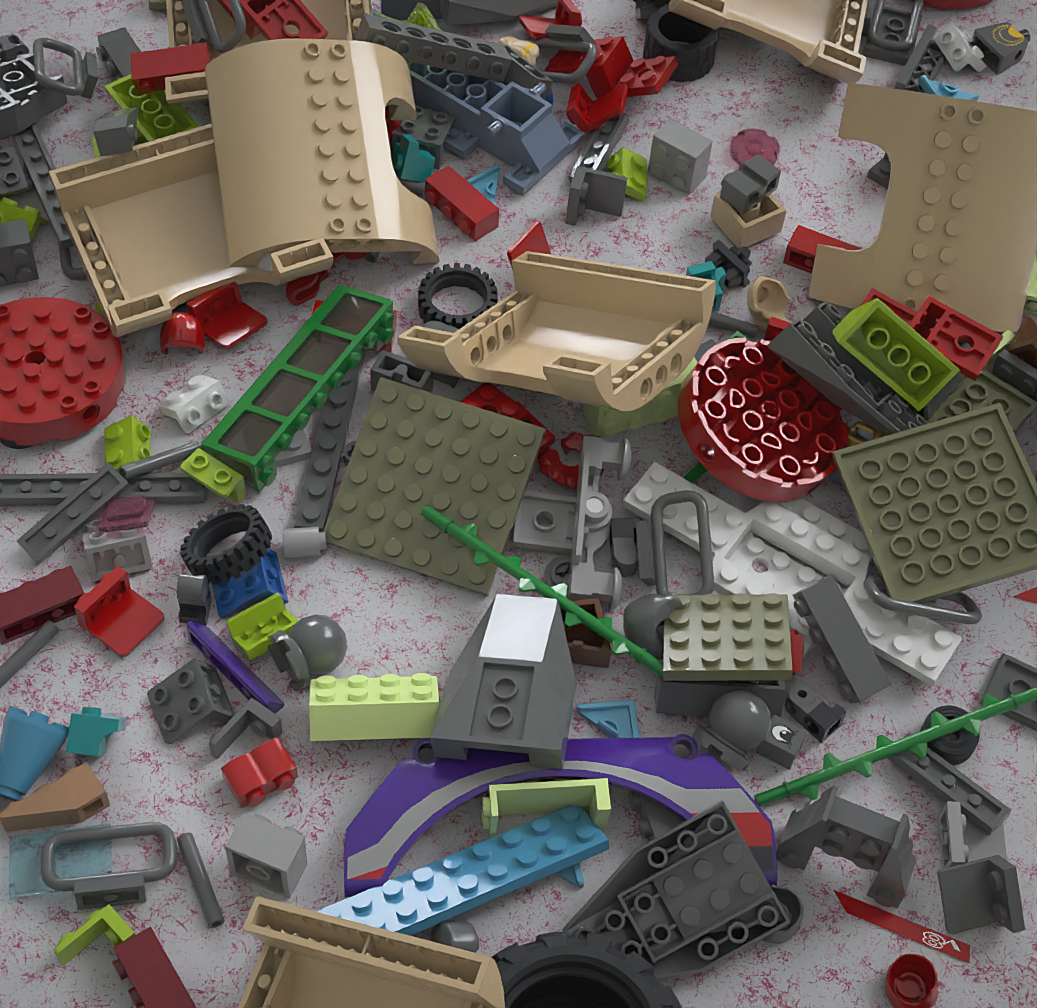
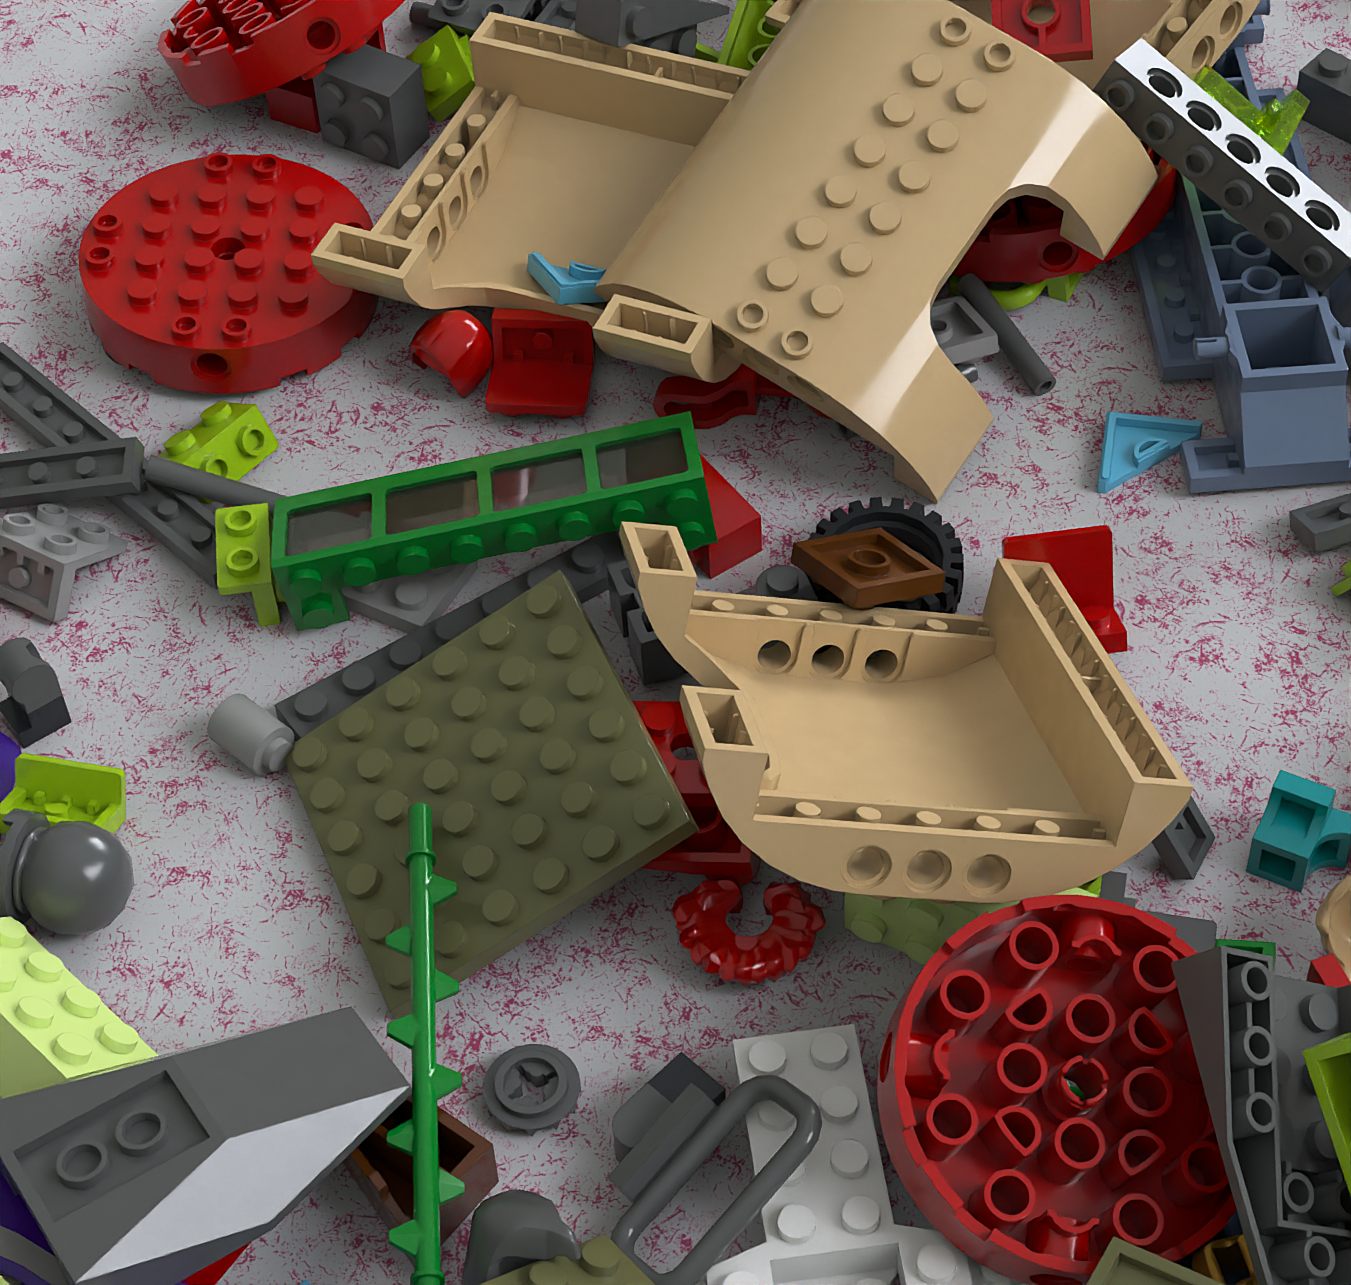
camera: 55 degrees right, 5 degrees down
clear pink piece [99,495,154,533] -> none
white bracket [158,375,230,434] -> none
black tyre [180,504,272,585] -> none
blue bracket [211,548,289,618] -> none
dark grey bracket [391,106,455,170] -> none
teal brick [391,134,435,182] -> none
red brick [424,165,500,241] -> none
light grey piece [512,436,632,612] -> none
dark grey bracket [565,166,628,226] -> none
dark grey piece [708,311,758,338] -> none
none -> medium azure tile [527,252,607,305]
none -> reddish brown plate [791,527,946,610]

